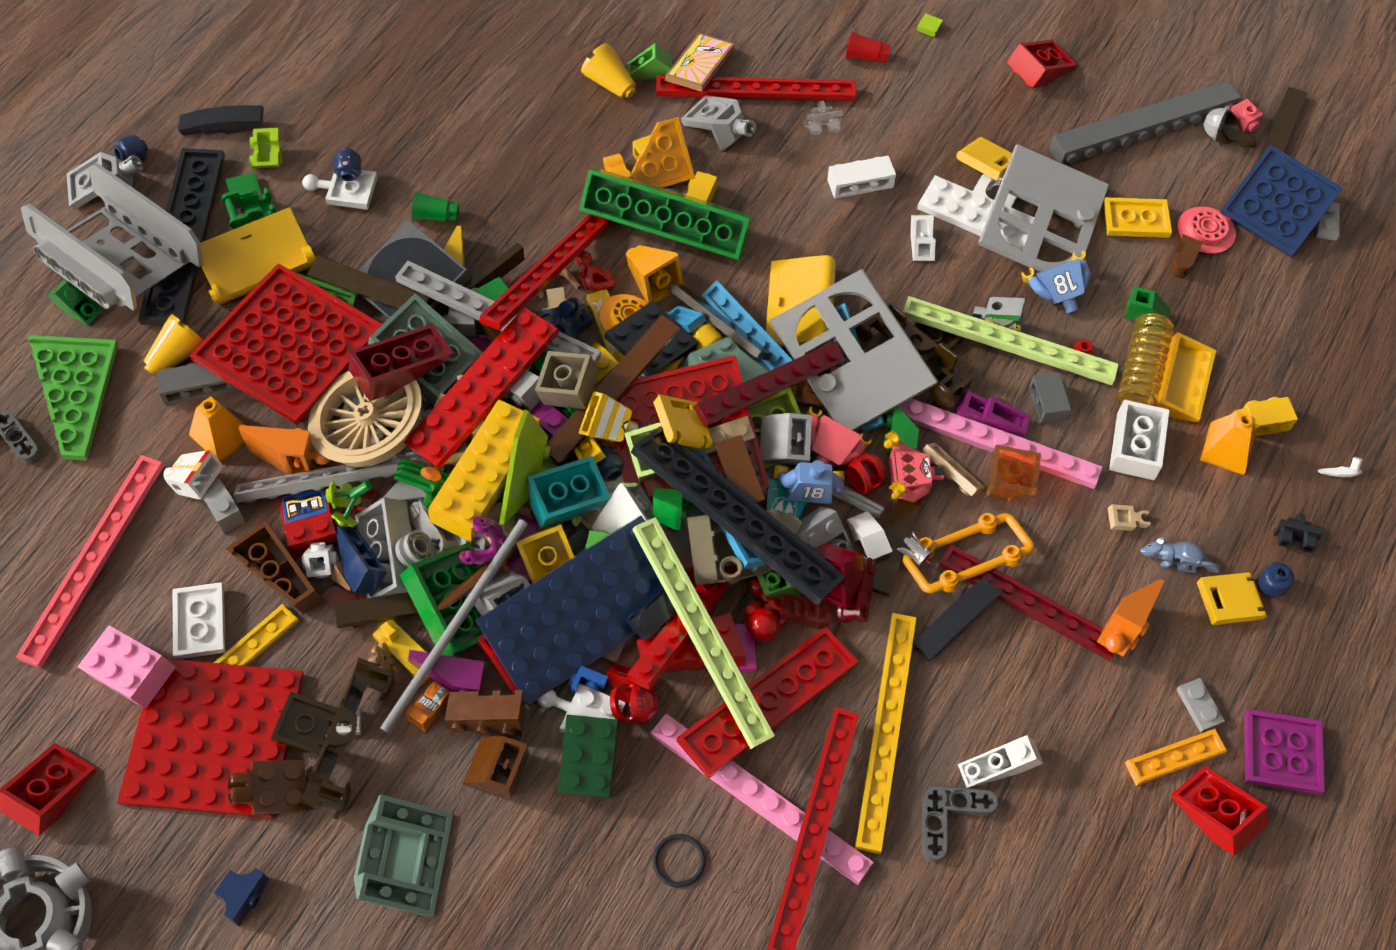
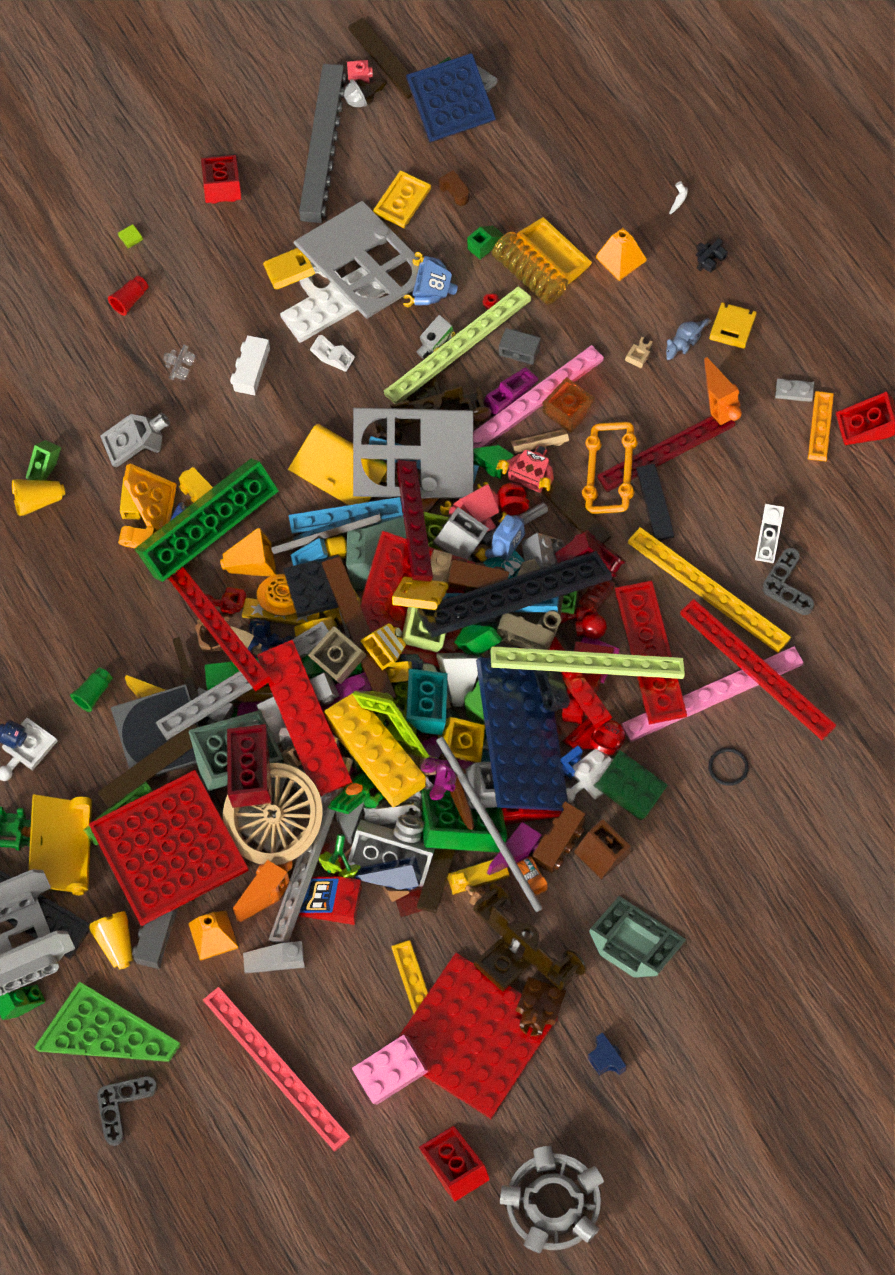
camera: 55 degrees left, 5 degrees up
white torso [164,450,224,499] -> none
white plate [173,582,226,660] -> none
reddish brown wedge [225,521,324,615] -> none
white brick [302,542,339,578] -> none
red plate [656,76,856,101] -> none
tile [665,33,735,92] -> none
white slope [846,511,892,559] -> none
flat silver piece [897,532,932,566] -> none
white brick [1109,400,1169,480] -> none
coral wheel [1178,207,1236,254] -> none
yellow hinge [1232,397,1298,436] -> none
magenta plate [1244,709,1325,795] -> none
dark blue head [1258,562,1295,597] -> none

